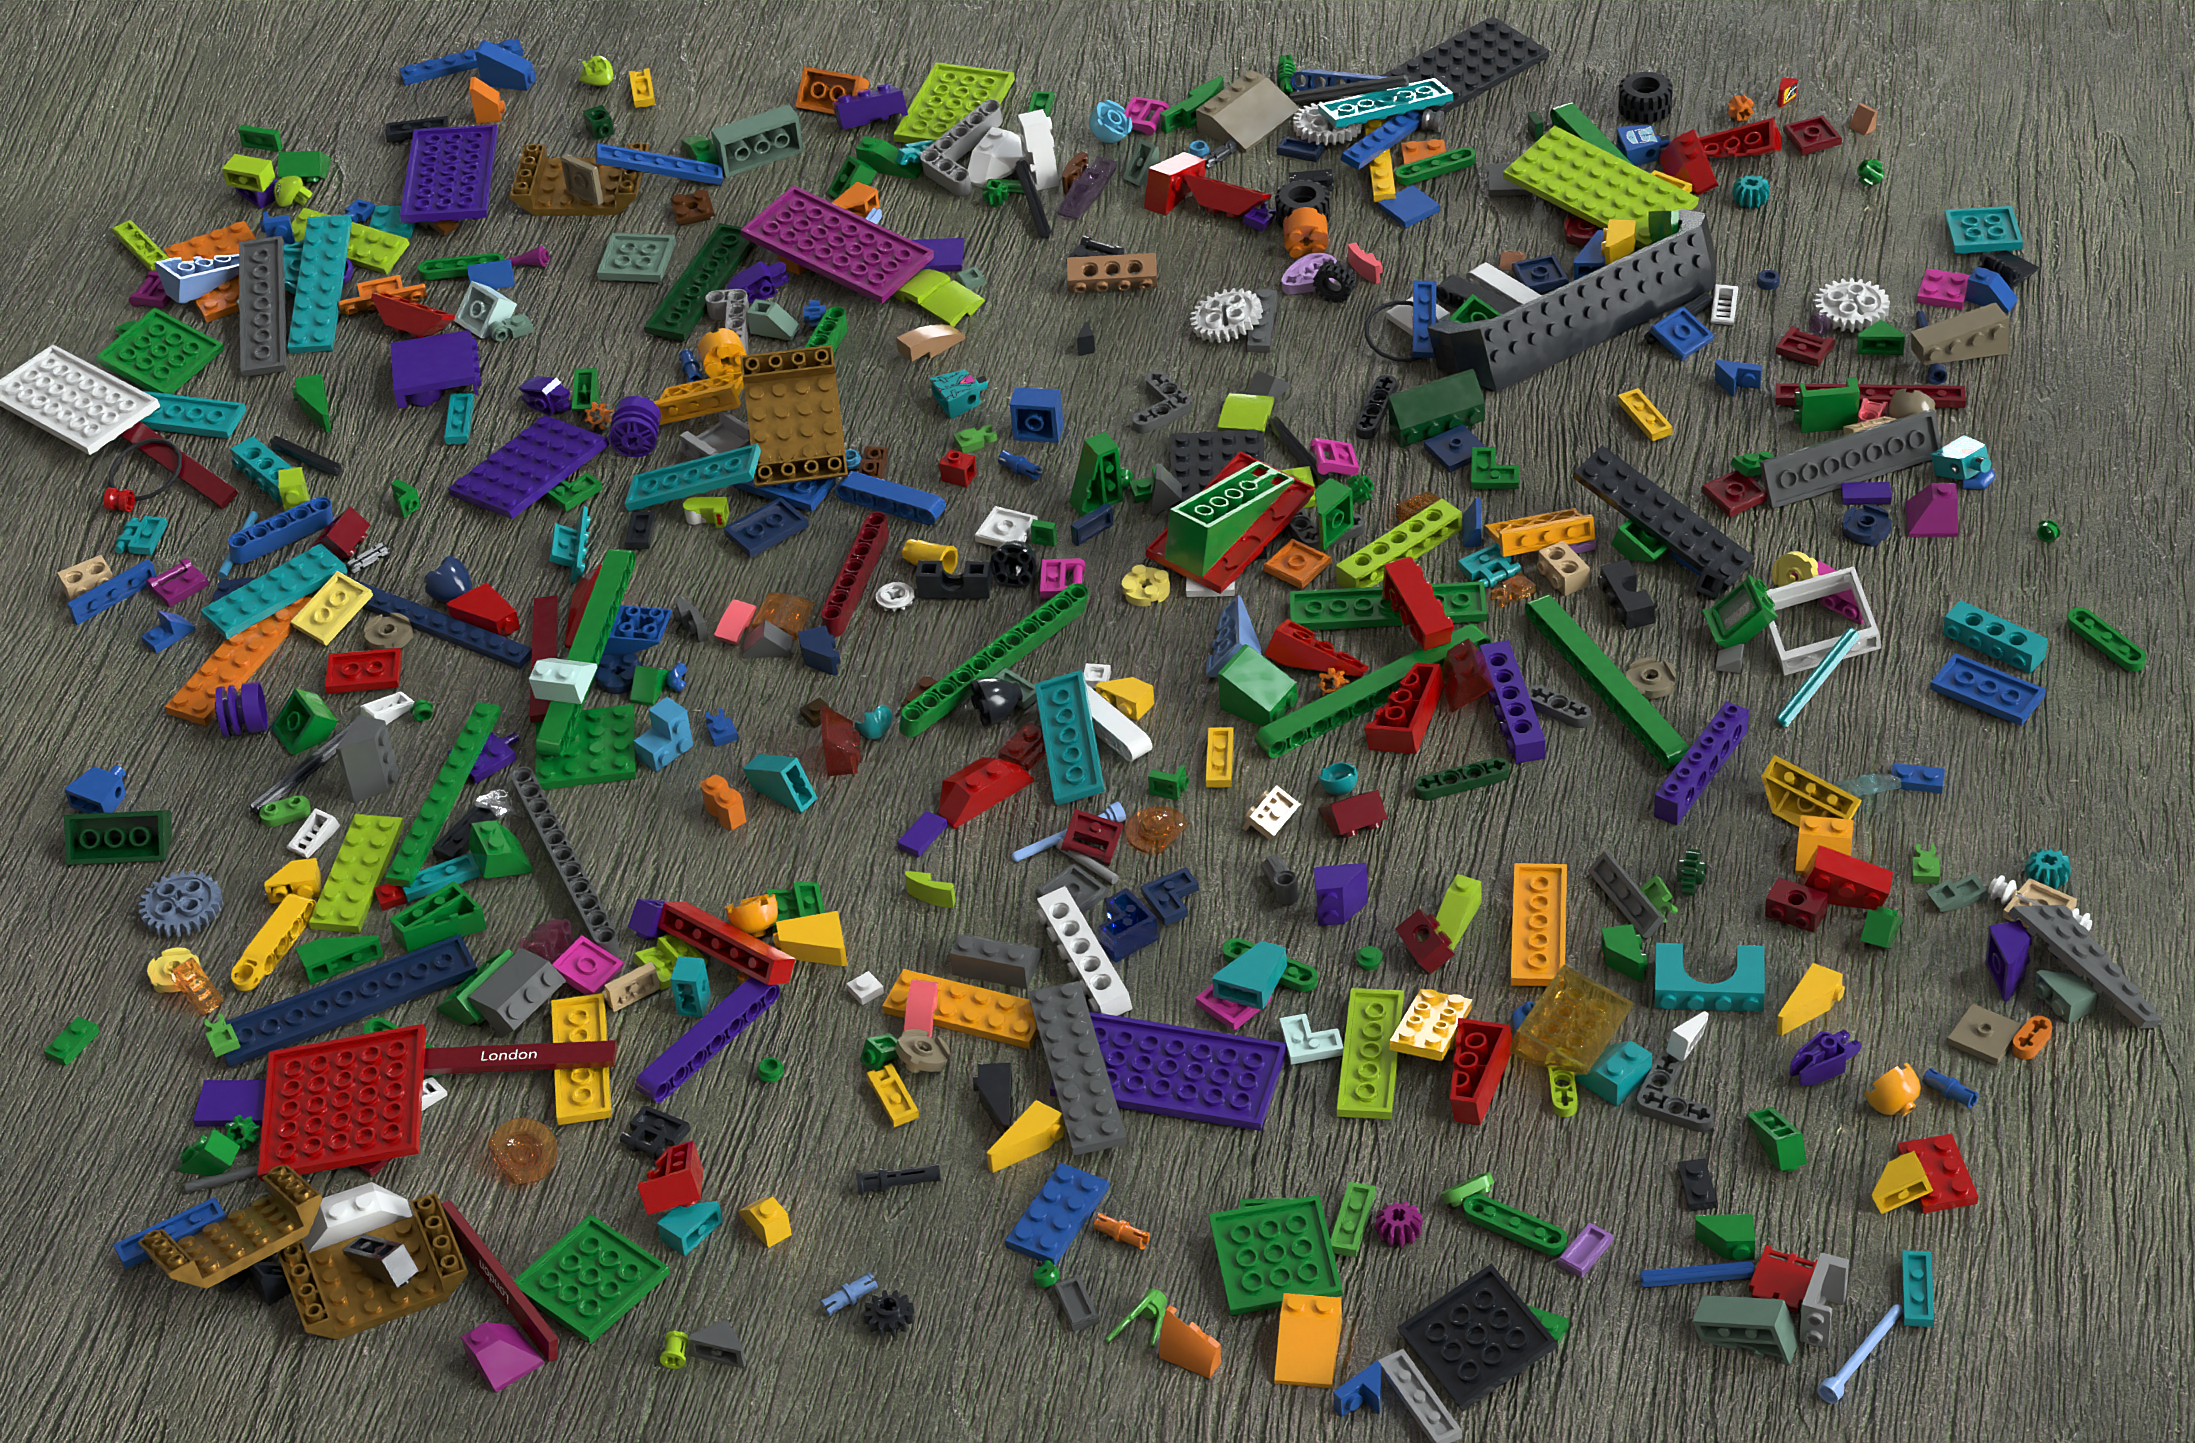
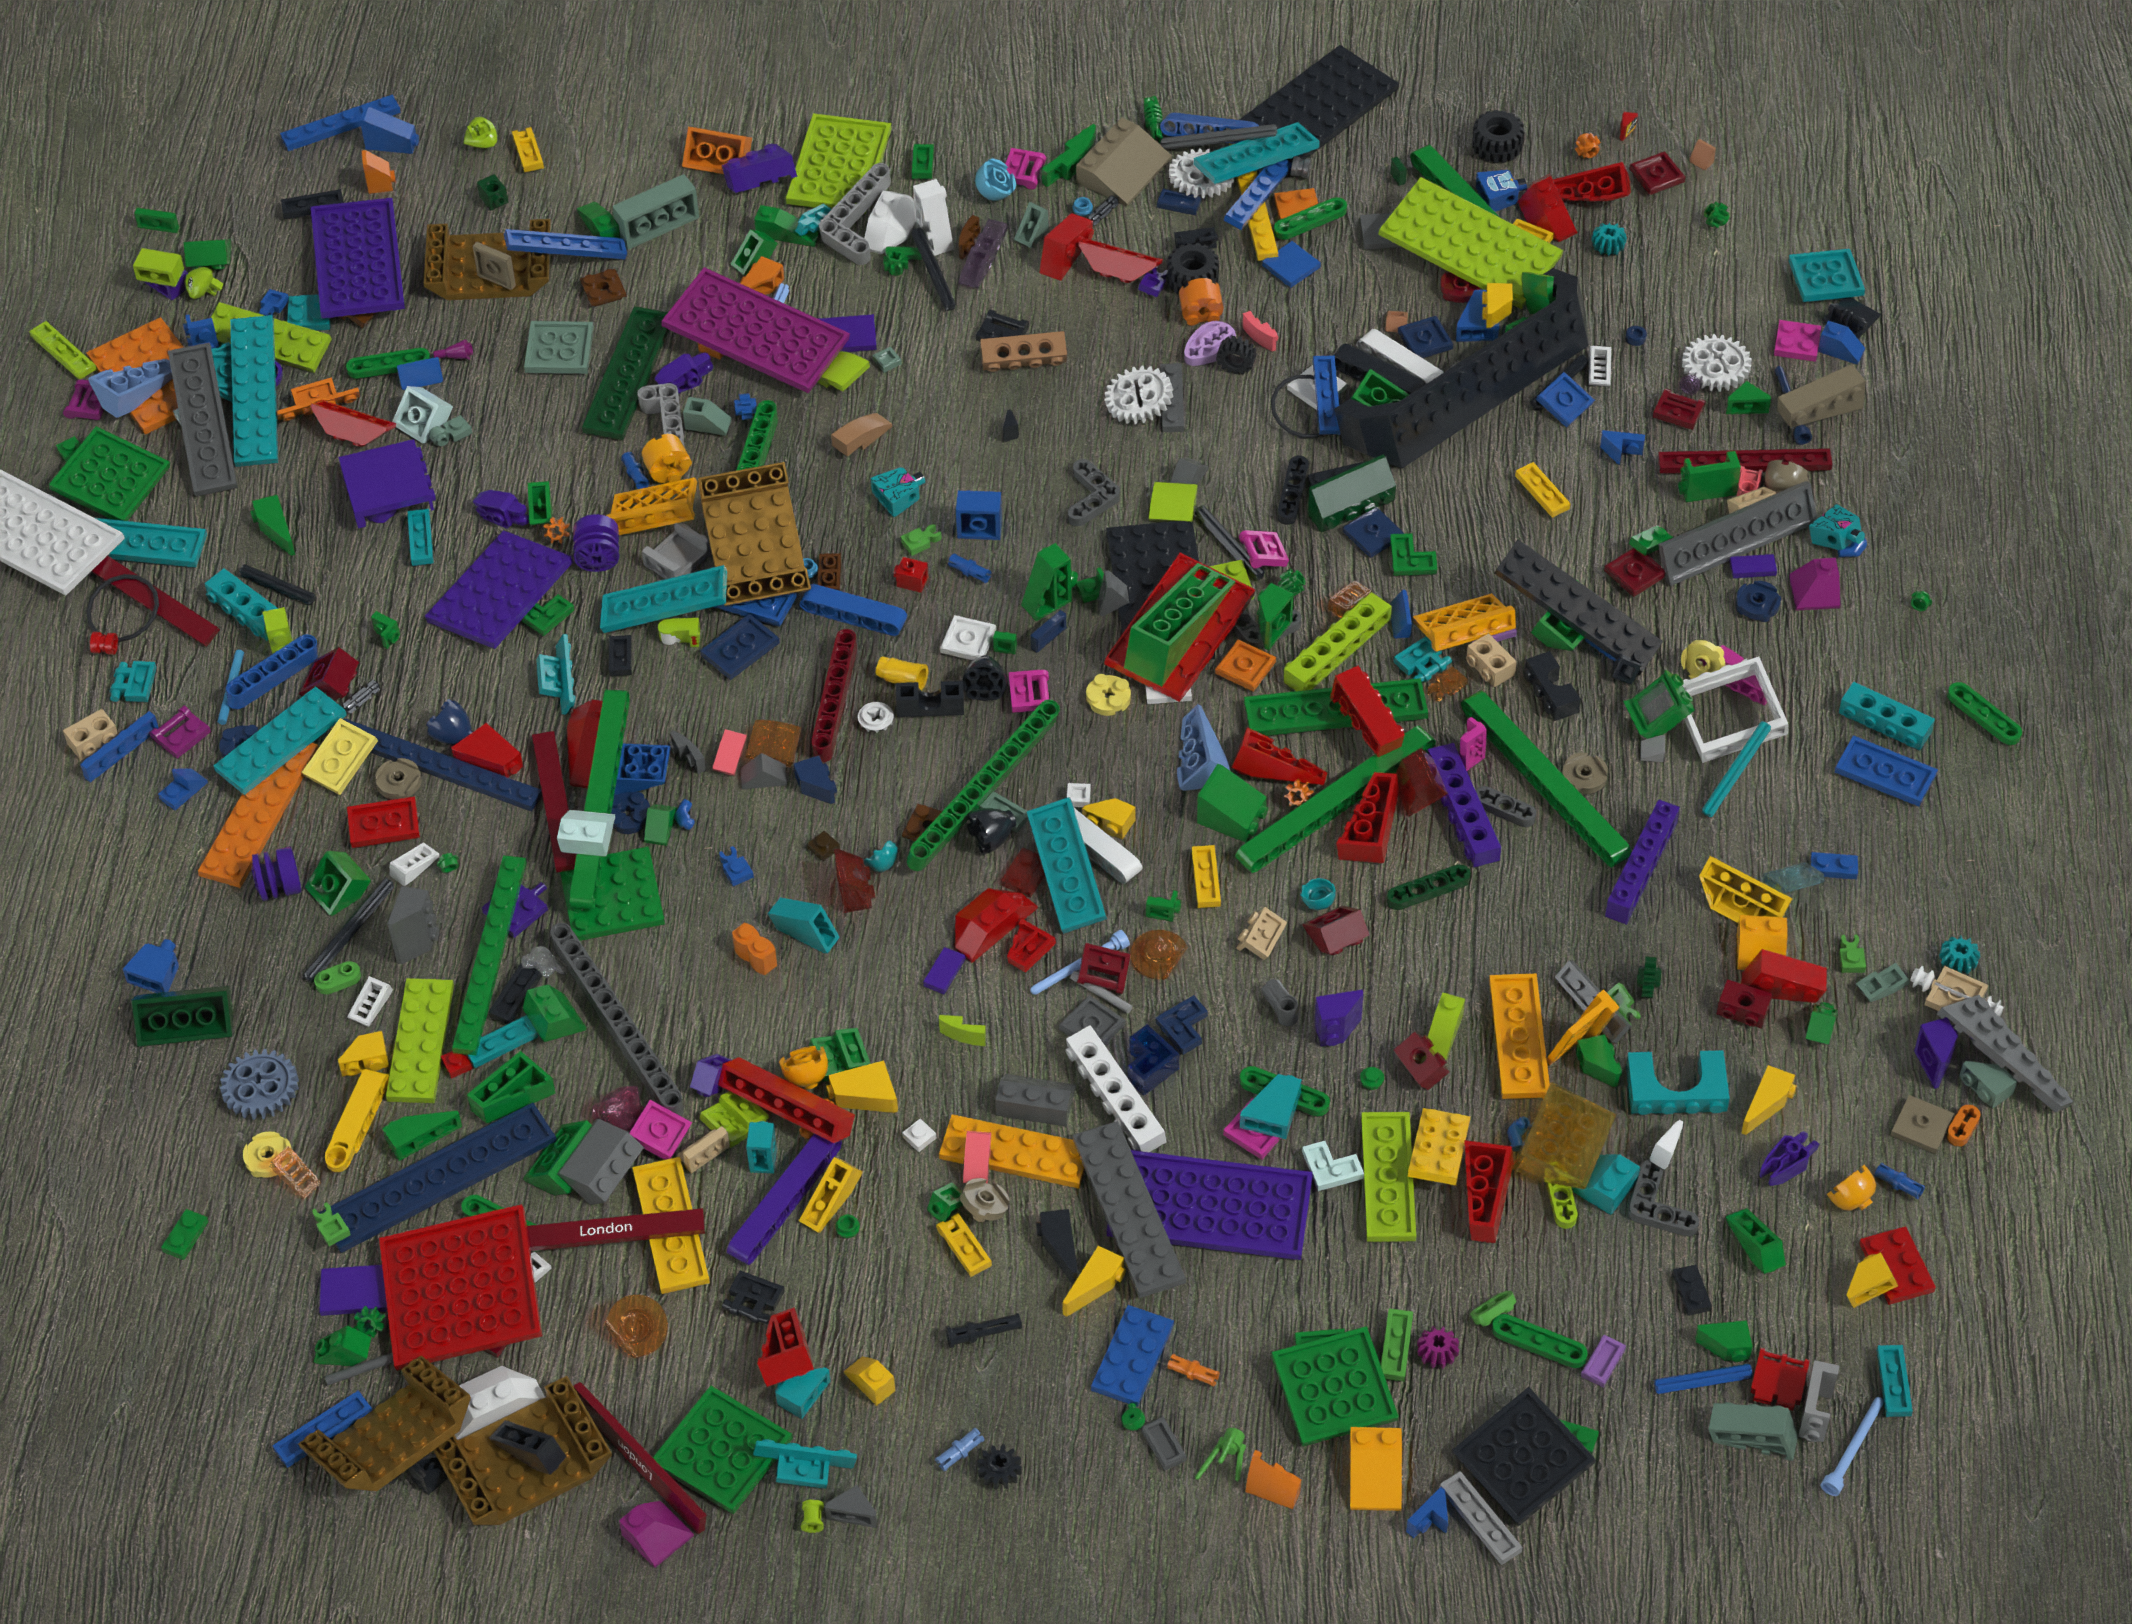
camera: 10 degrees left, 10 degrees up
dark azure brick [634,697,694,772] -> none
lime slope [920,280,985,327] -> none
none -> teal bracket [753,1439,857,1489]
none -> yellow slope [799,1157,863,1233]
none -> red wing [1007,919,1056,973]
none -> dark pink bracket [1460,717,1486,771]
none -> light orange fence [1547,989,1620,1066]

